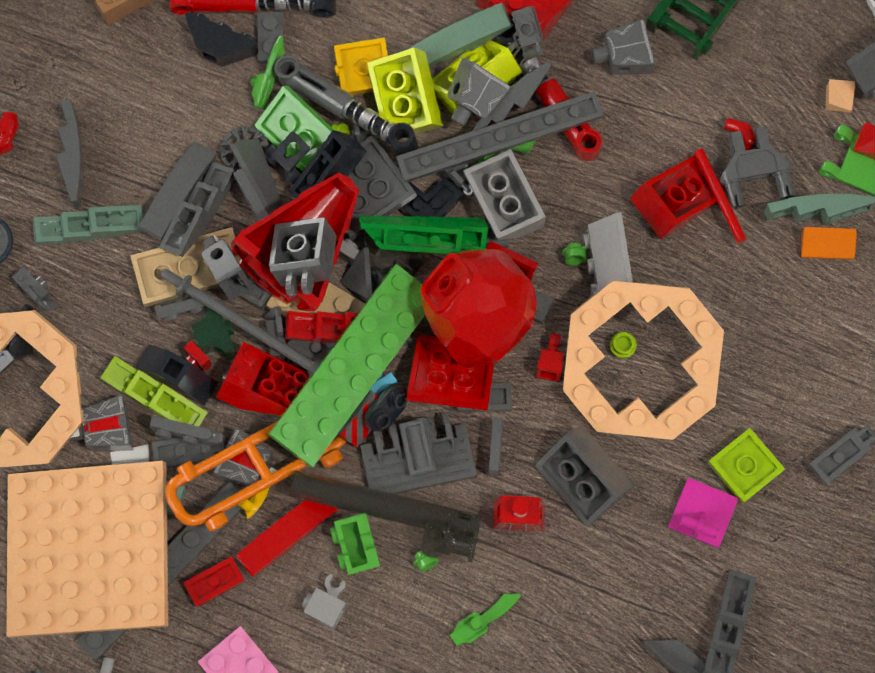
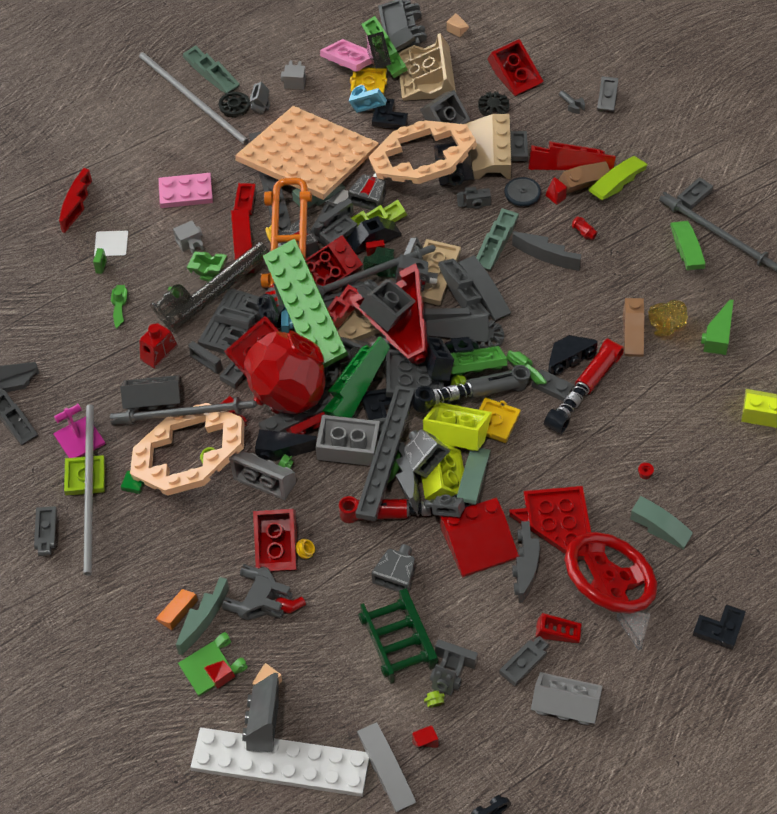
camera: 125 degrees right, 20 degrees down
red bar [694,148,747,244] -> none
none -> light grey piece [83,405,94,576]
none -> dark grey bar [110,397,257,425]
none -> green tile [121,471,144,494]
none -> black slope [255,429,317,461]
none -> yellow plate [296,539,315,559]
none -> dark grey plate [319,214,358,246]

